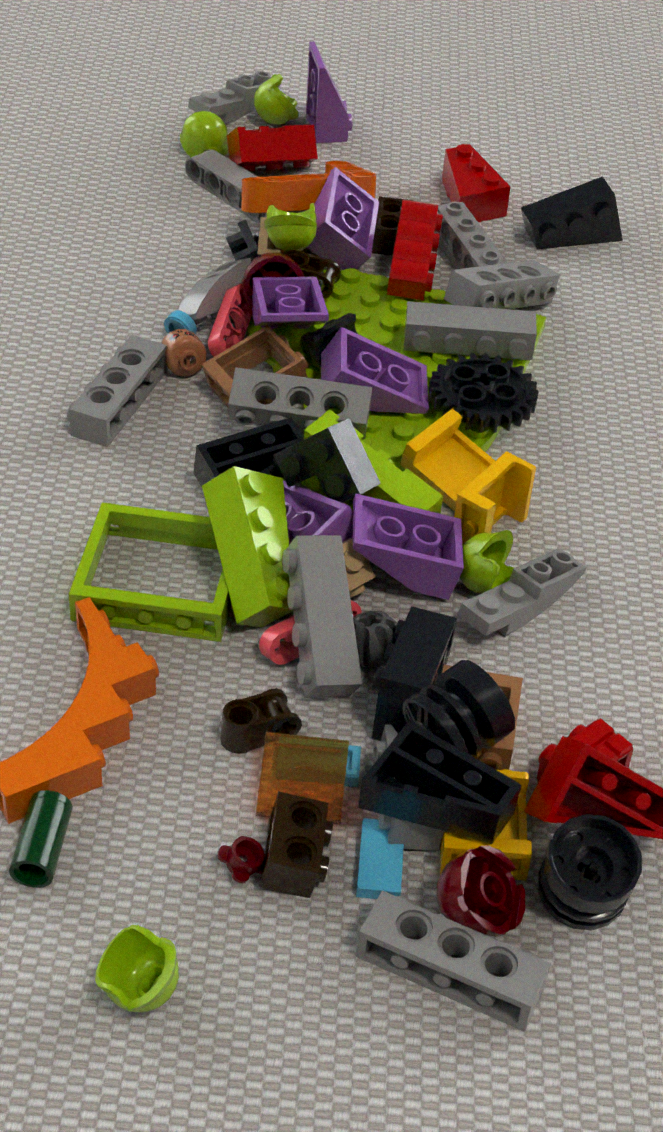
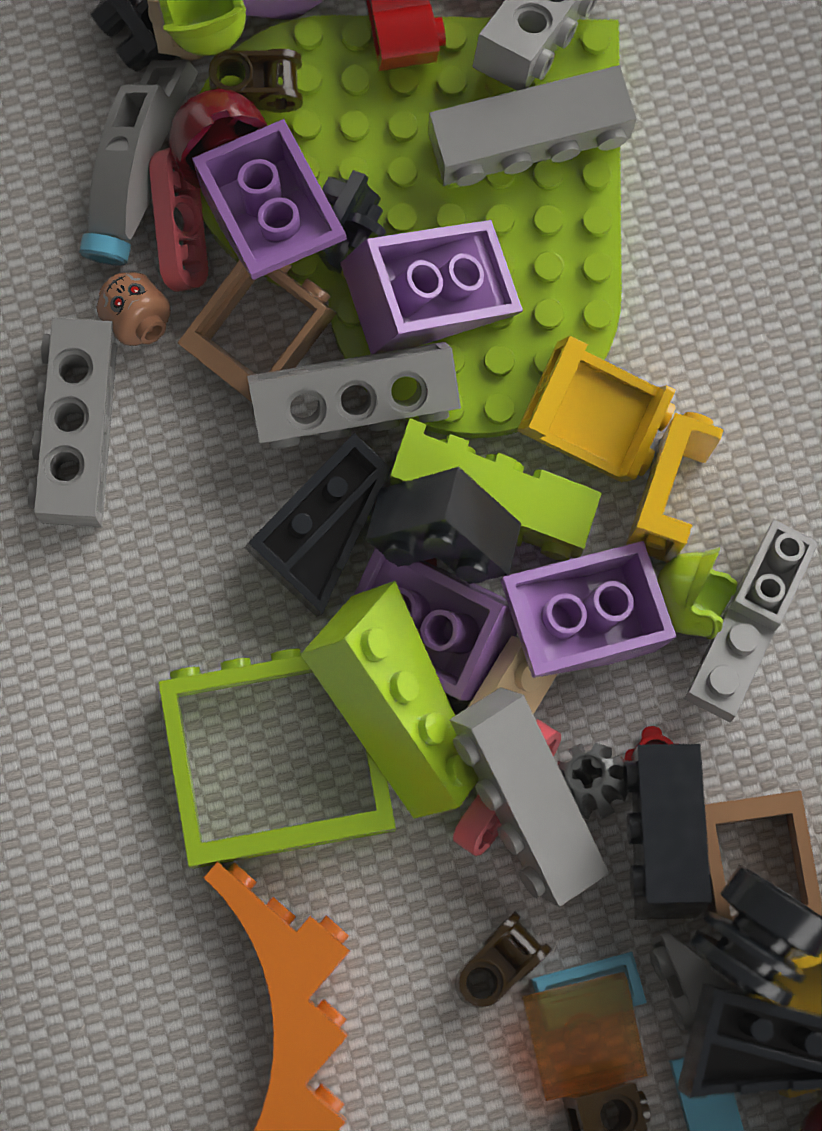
camera: 20 degrees left, 35 degrees up
black gear [428,353,539,433] -> none

